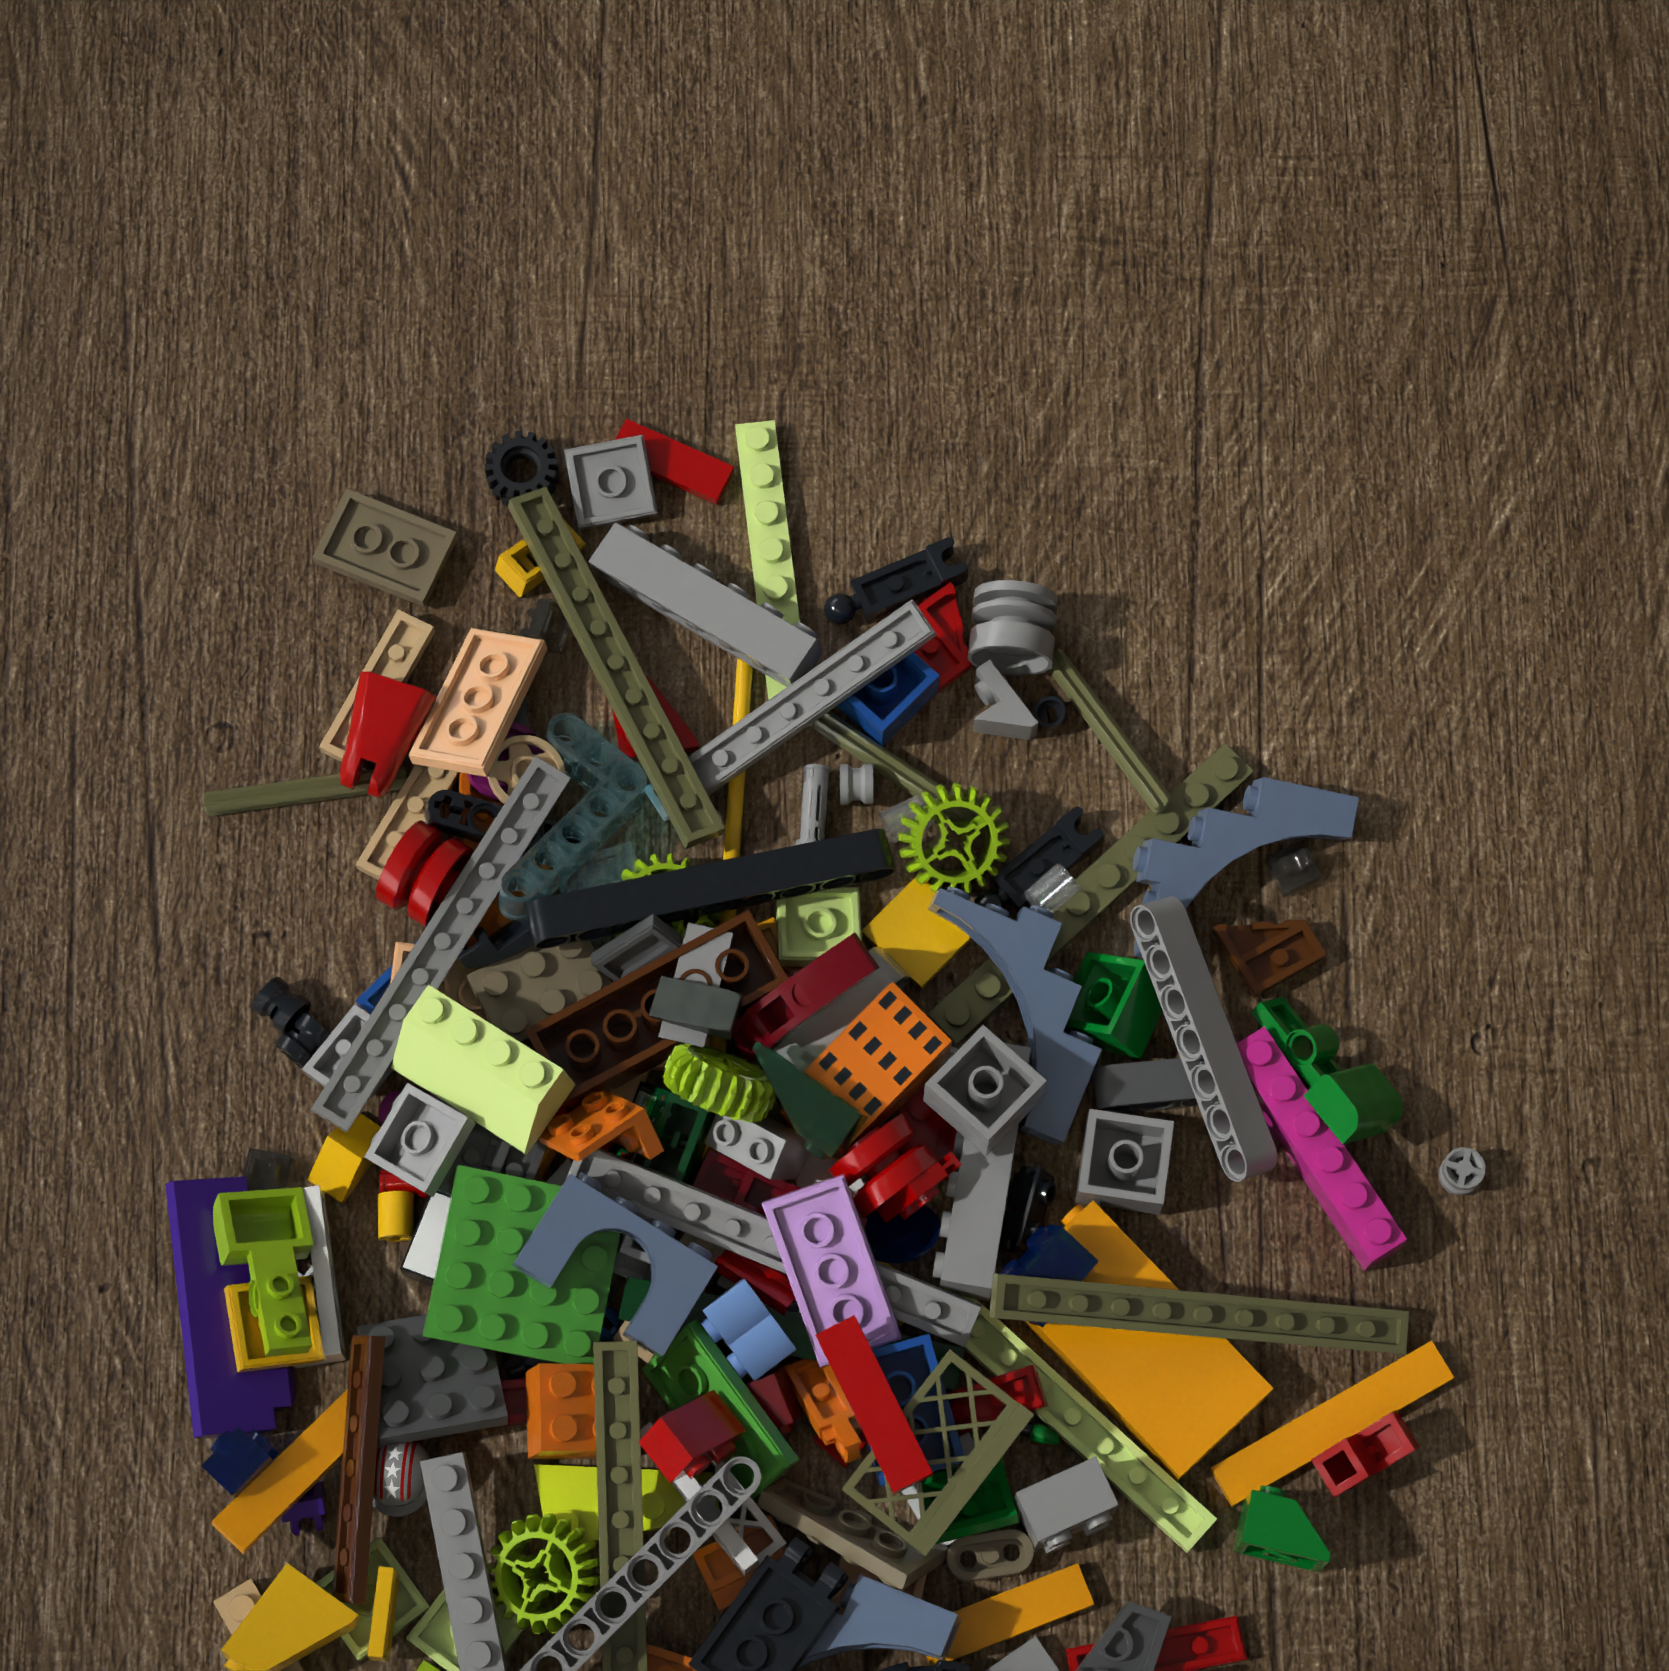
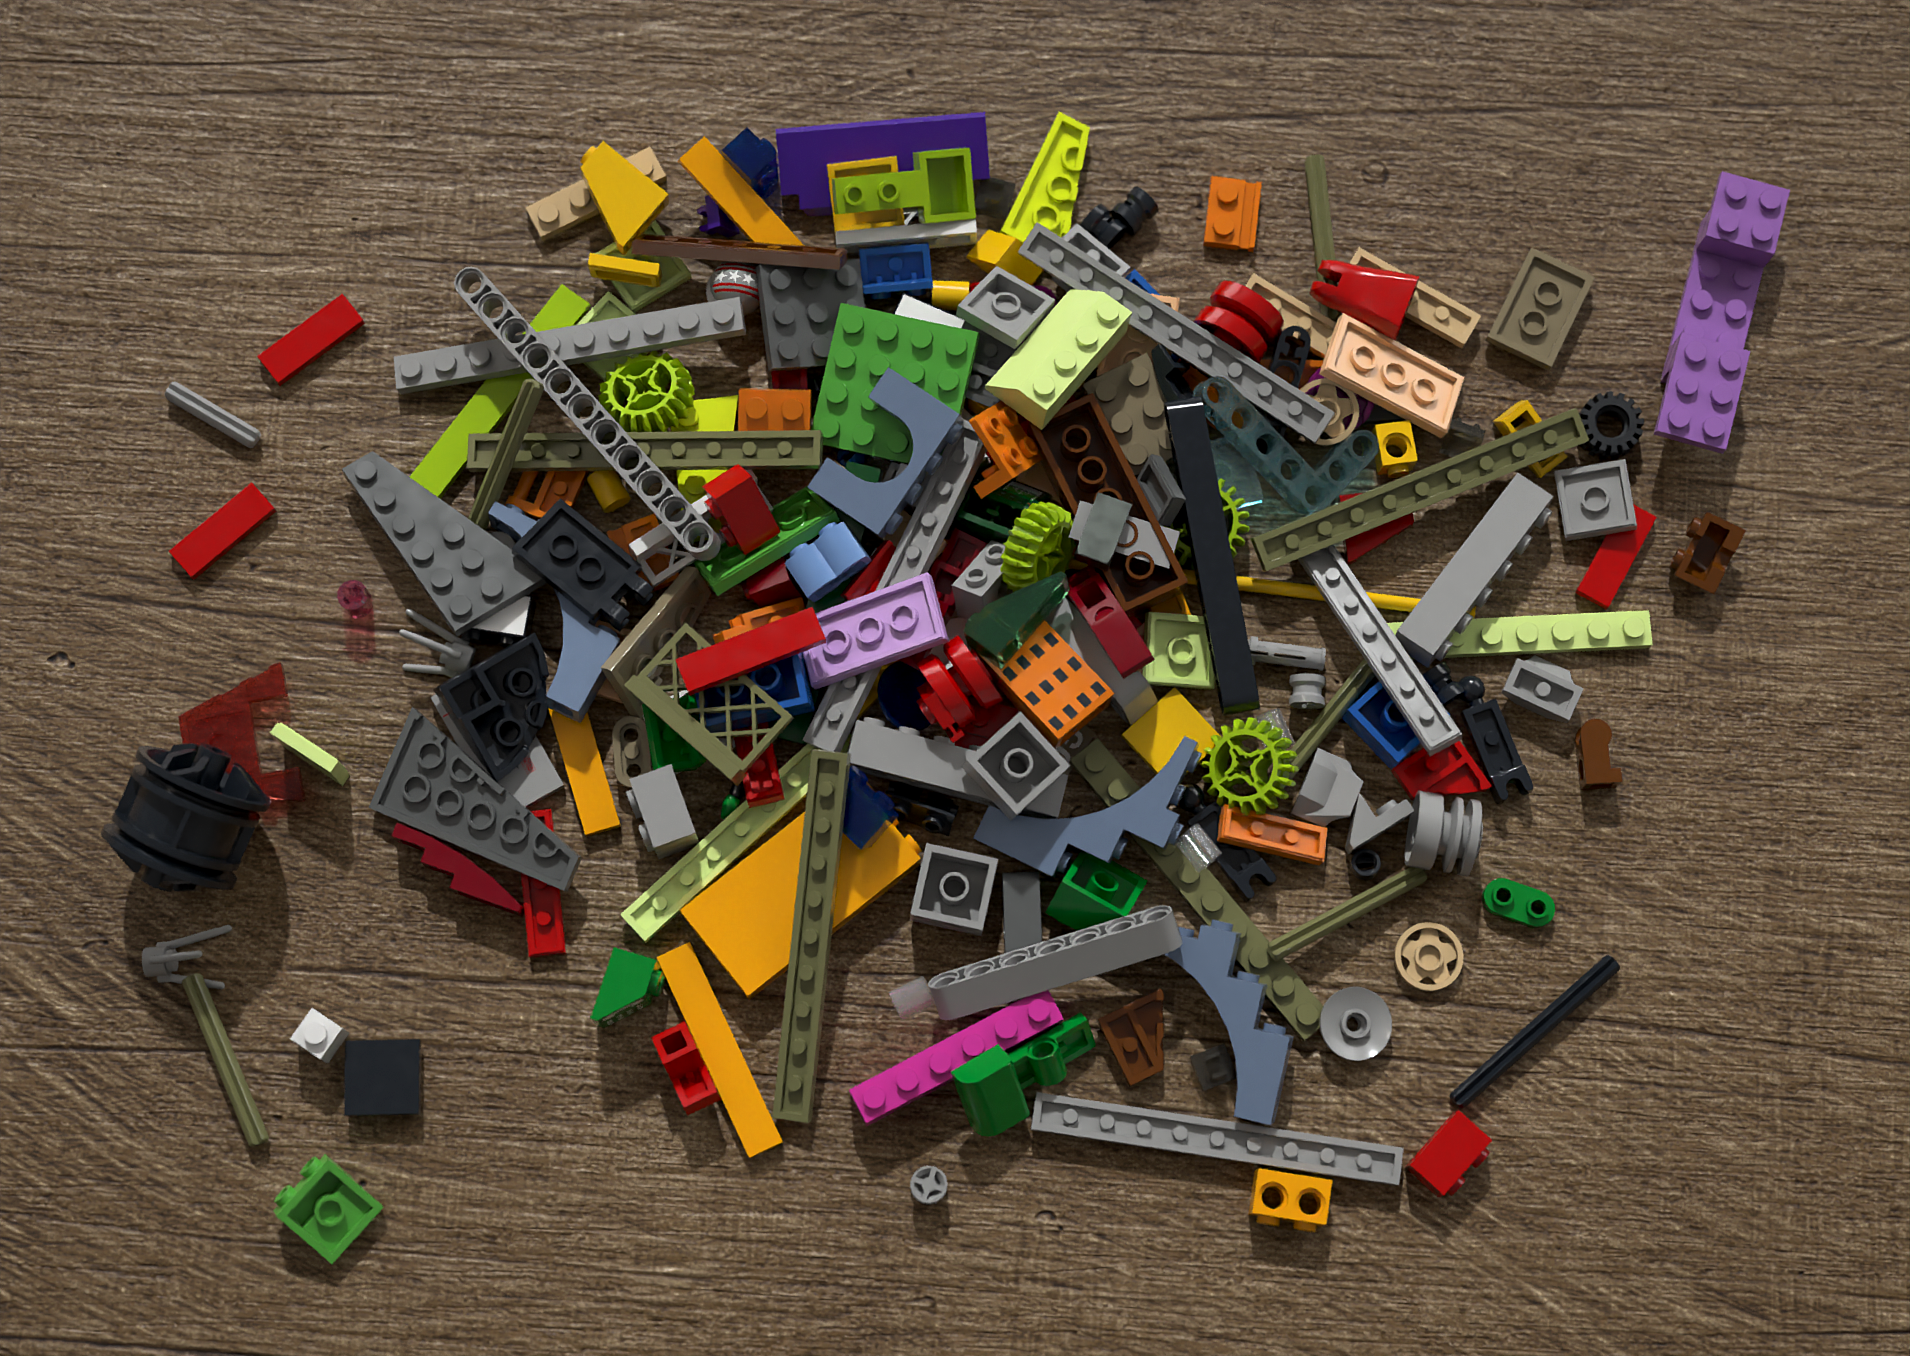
camera: 90 degrees right, 5 degrees up
none -> yellow piece [587,471,631,513]
none -> blue bracket [859,242,933,299]
none -> clear piece [888,976,935,1020]
none -> neon yellow wing [1000,112,1090,244]
none -> light grey plate [1031,1092,1403,1186]
none -> orange plate [1203,176,1262,252]
none -> orange tile [1217,804,1328,866]
none -> light orange brick [1248,1168,1332,1232]
none -> light grey slope [1289,748,1364,827]
none -> light grey dish [1319,987,1392,1061]
none -> yellow brick [1370,420,1418,478]
none -> tan wheel [1394,922,1464,991]
none -> red brick [1405,1110,1492,1197]
none -> black wheel [1422,661,1464,707]
none -> black axle [1449,955,1620,1109]
none -> green plate [1482,878,1555,928]
none -> light grey slope [1501,655,1584,723]
none -> reddish brown leg [1575,718,1623,790]
none -> medium lavender bracket [1654,171,1790,454]
none -> reddish brown cylinder [1669,512,1746,594]

